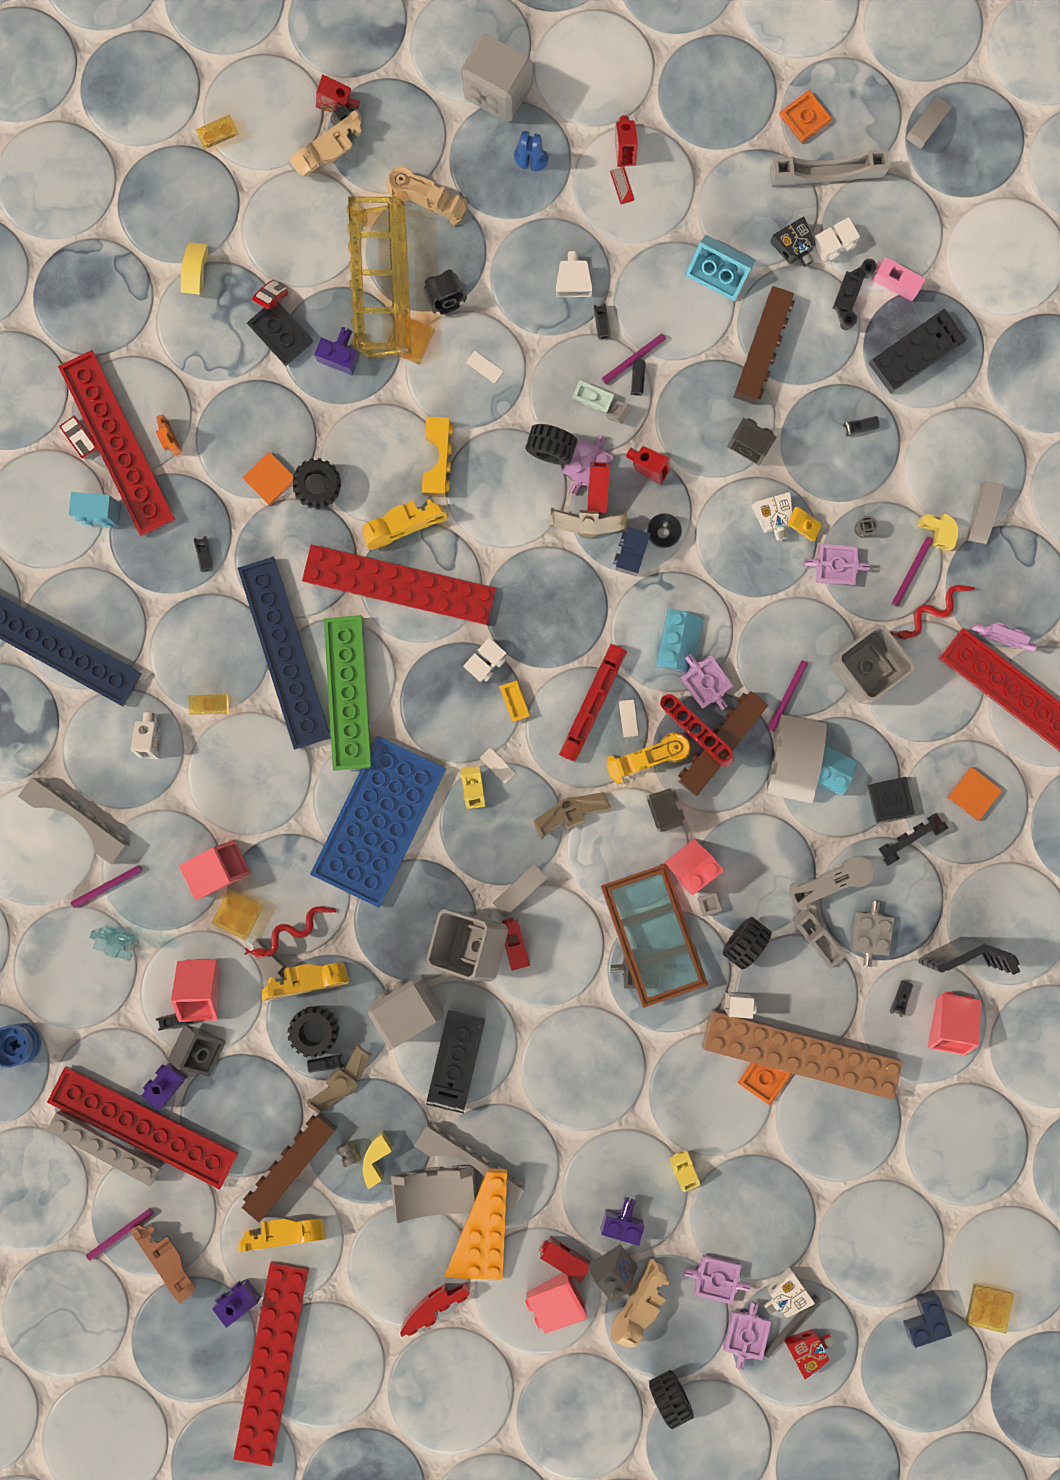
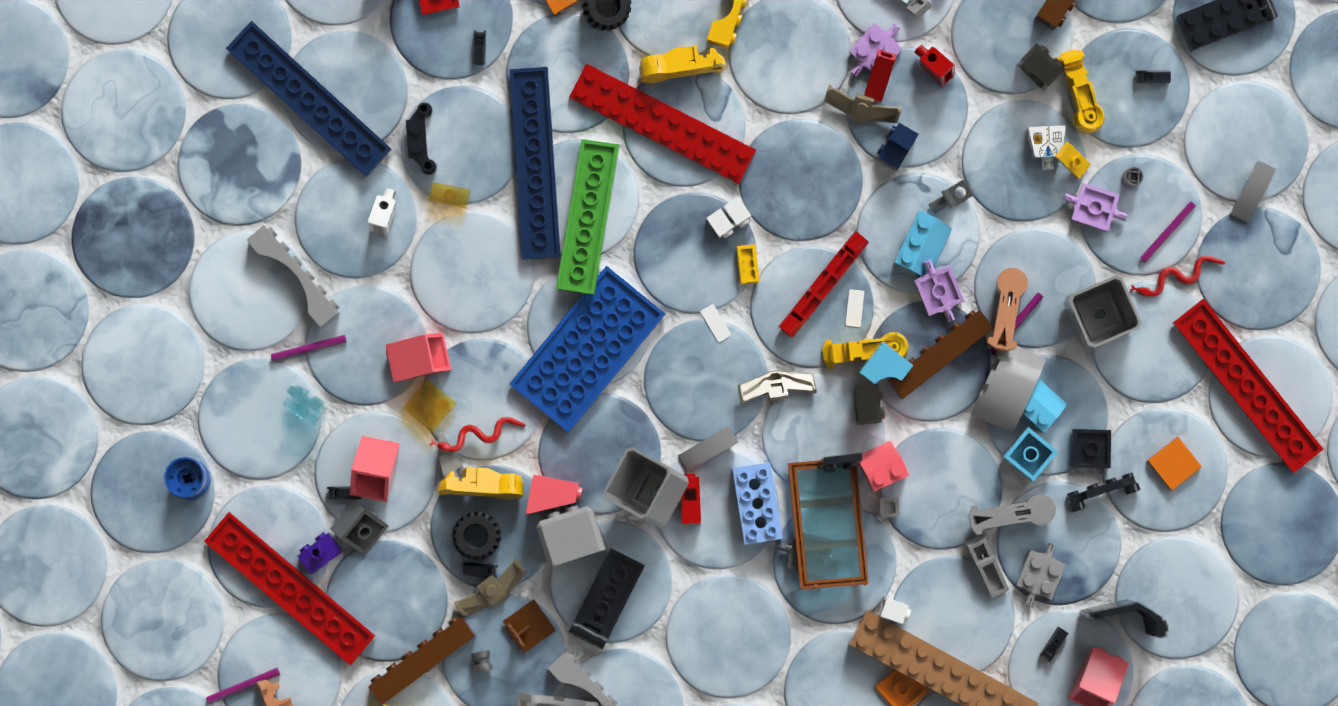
camera: 20 degrees right, 0 degrees up
light grey arch [47,1110,165,1186] -> none
light yellow brick [363,1131,393,1189] -> none
light yellow brick [460,766,485,809] -> none
black tyre [525,424,577,465] -> none
black piece [647,513,682,548] -> none
red beam [660,694,734,767] -> none
black tyre [723,917,772,970] -> none
light yellow brick [917,513,958,551] -> none
lavender plate [972,622,1037,652] -> none
none -> black plate [406,102,437,175]
none -> reddish brown plate [503,599,556,653]
none -> coral slope [526,475,583,514]
none -> light blue brick [732,462,783,545]
none -> black plate [818,453,863,472]
none -> medium azure tile [859,342,913,384]
none -> dark grey bracket [928,180,973,214]
none -> nougat piece [987,268,1028,352]
none -> medium azure brick [1002,427,1058,482]
none -> yellow piece [1055,50,1105,134]

